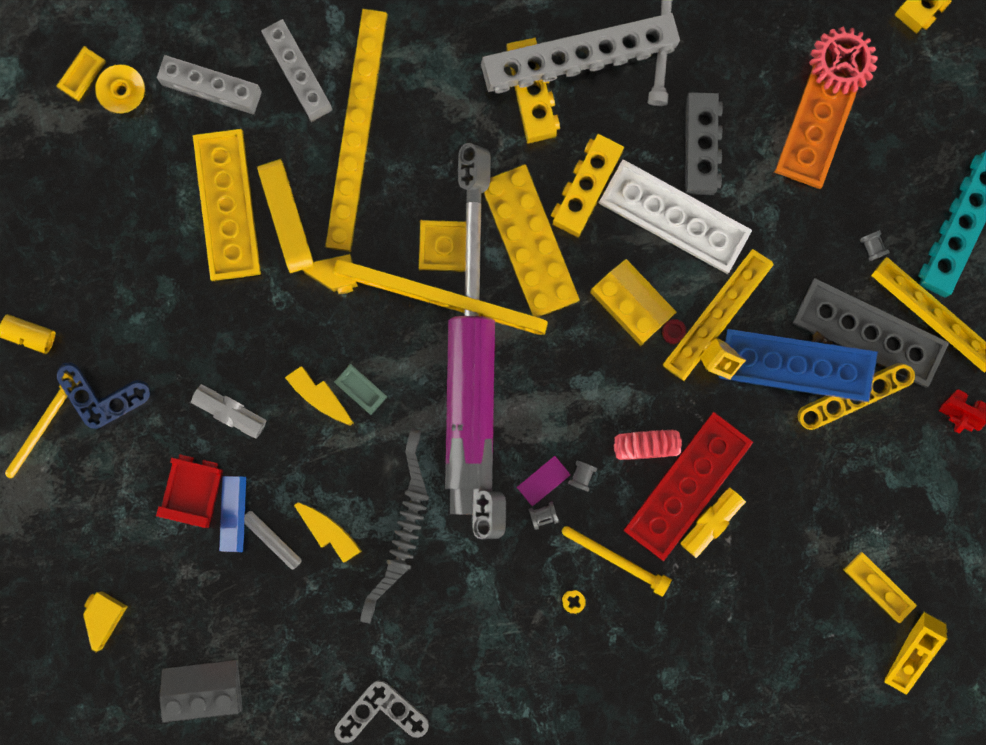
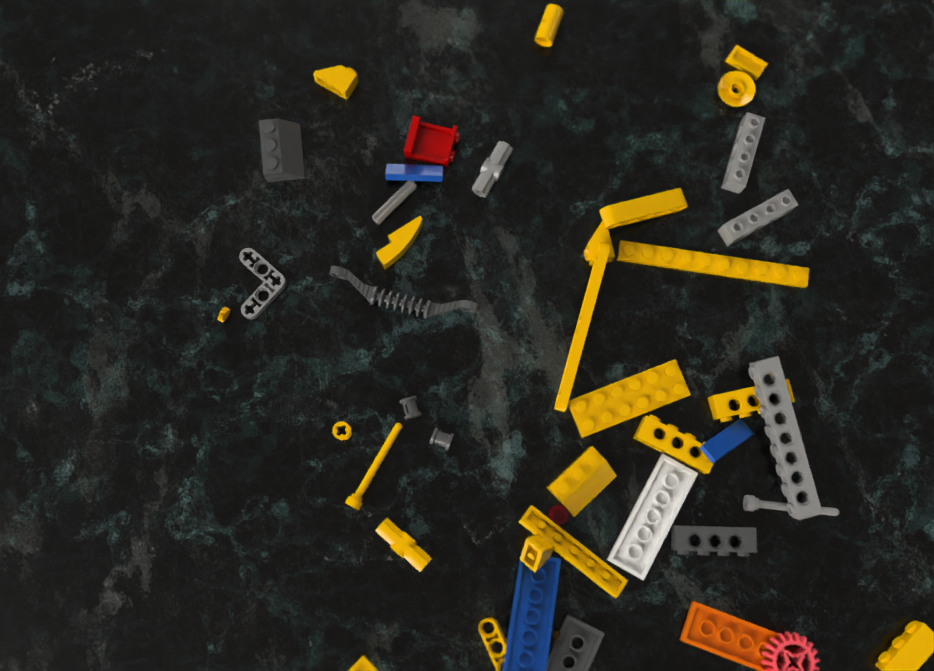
camera: 85 degrees right, 5 degrees down
yellow piece [5,372,82,478] -> none
dark blue beam [57,363,150,429] -> none
yellow plate [193,129,261,281] -> none
yellow slope [285,366,354,425] -> none
sand green tile [334,364,387,415] -> none
yellow tile [419,220,466,272] -> none
piece [445,143,506,539] -> none
magenta tile [517,456,570,506] -> none
coral gear [614,430,682,460] -> none
red plate [623,412,753,561] -> none
none -> blue tile [699,419,754,464]

